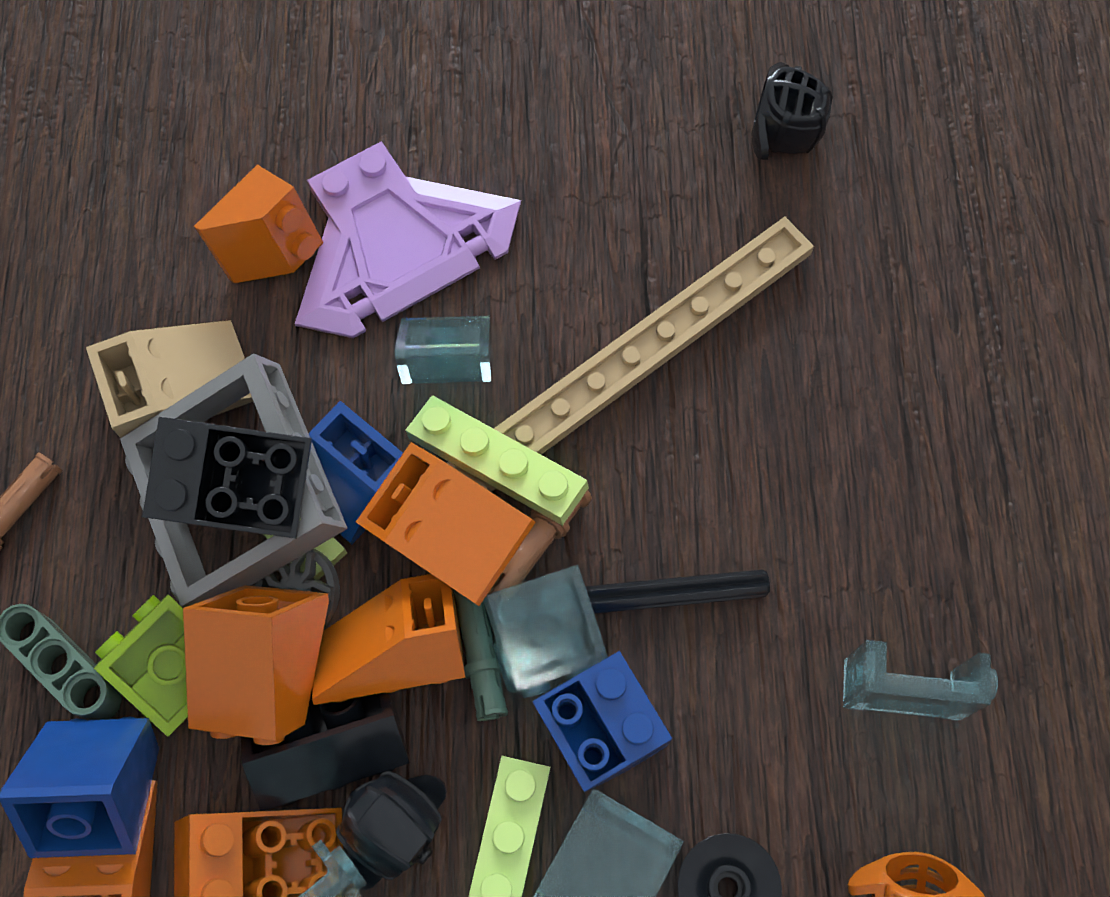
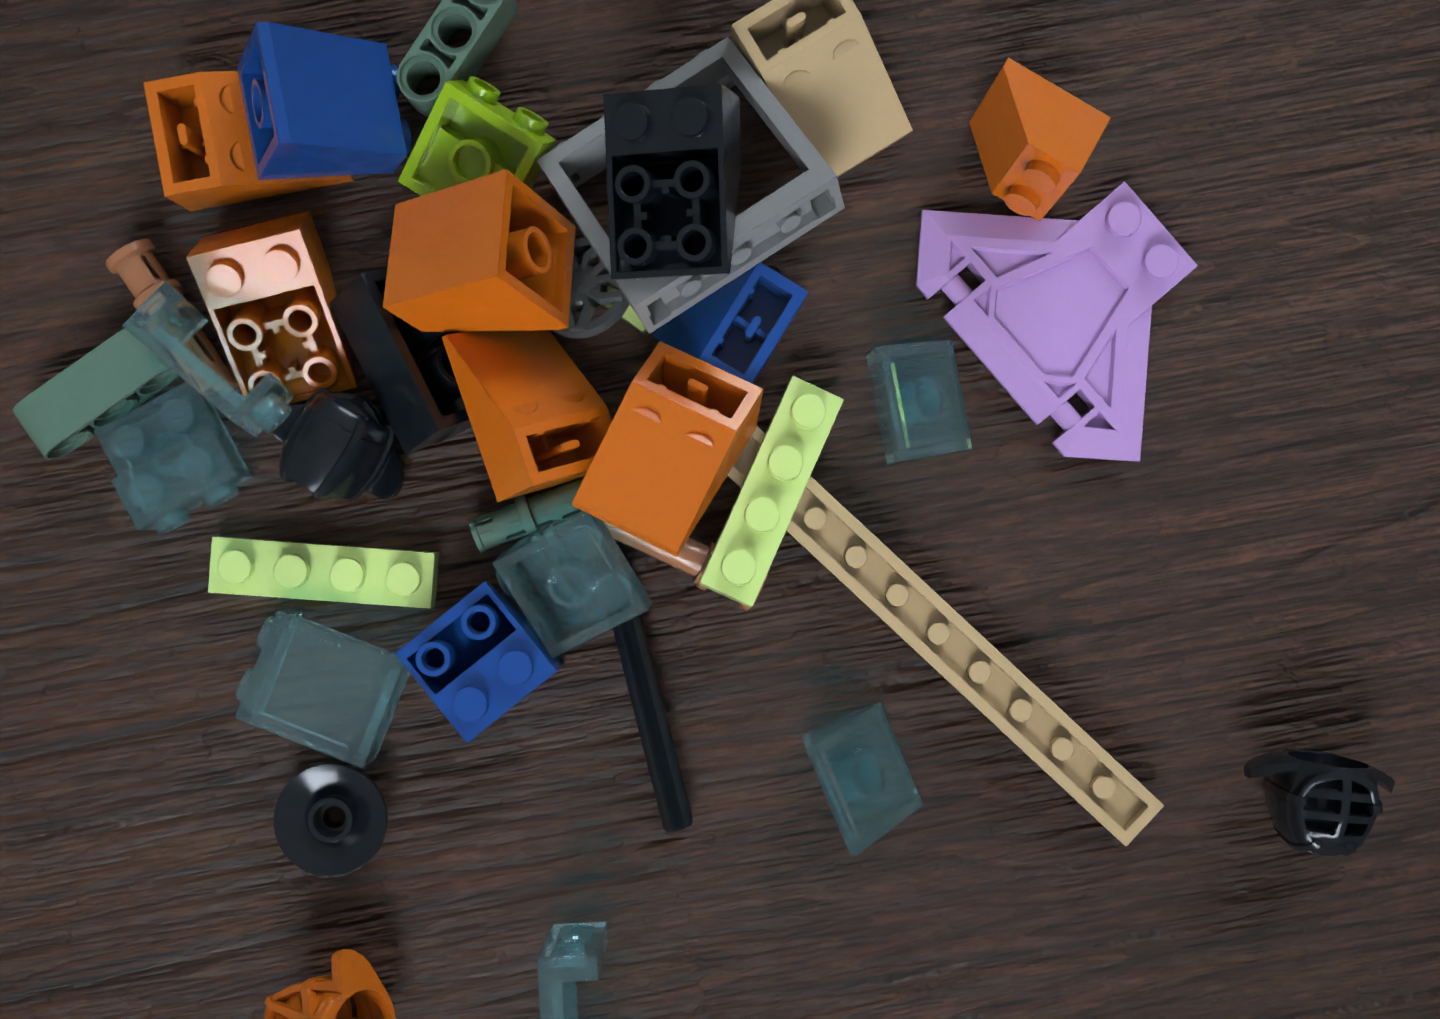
camera: 80 degrees right, 20 degrees up
none -> clear light blue slope [801,703,923,855]

